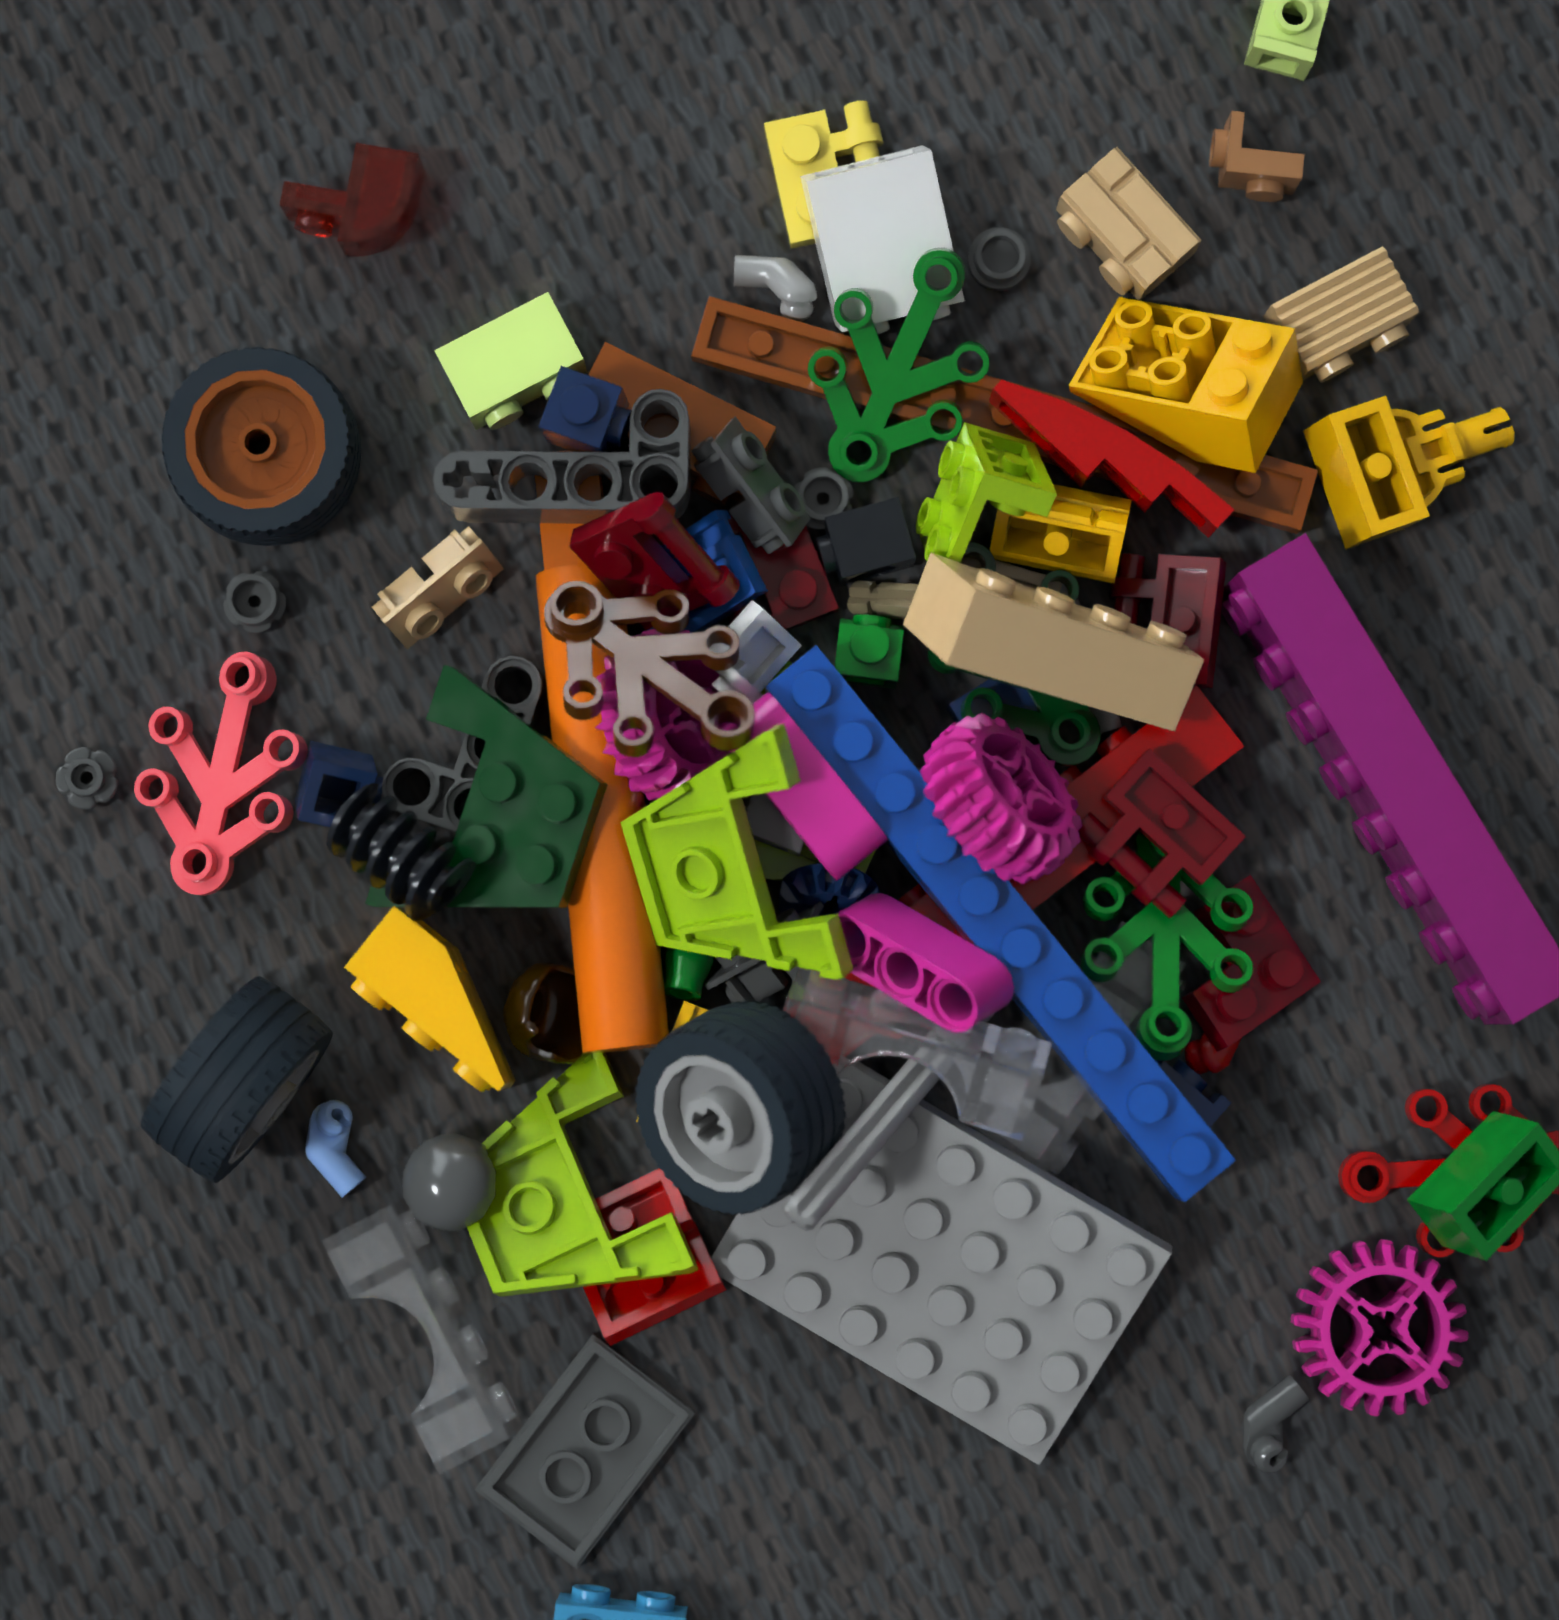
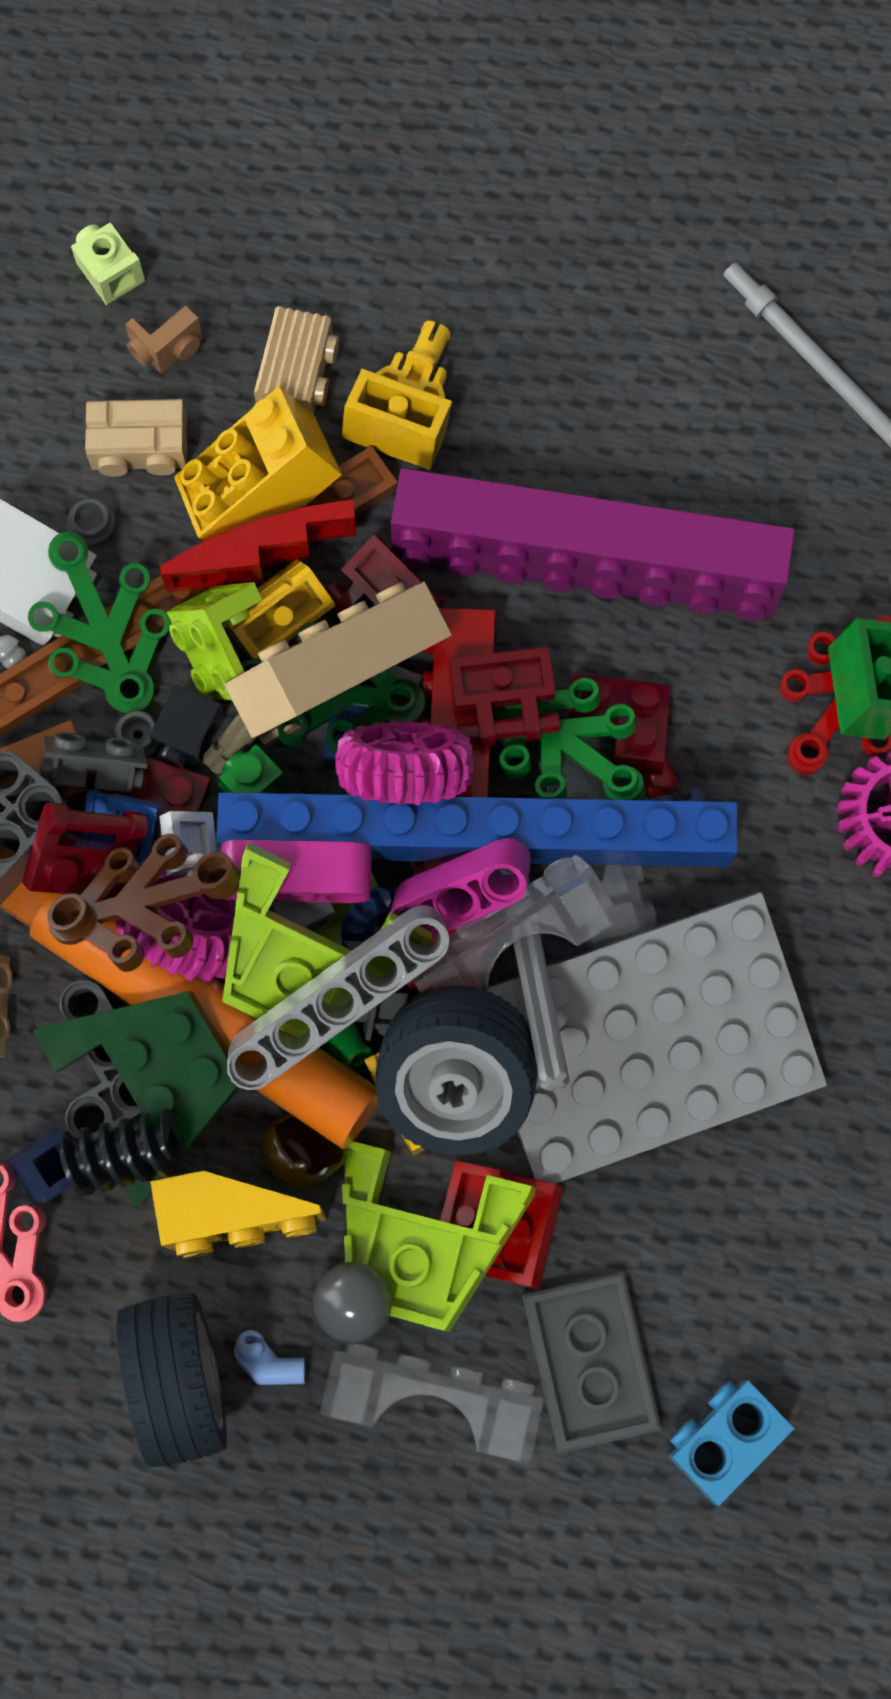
camera: 50 degrees left, 10 degrees down
none -> light grey beam [227,905,449,1090]

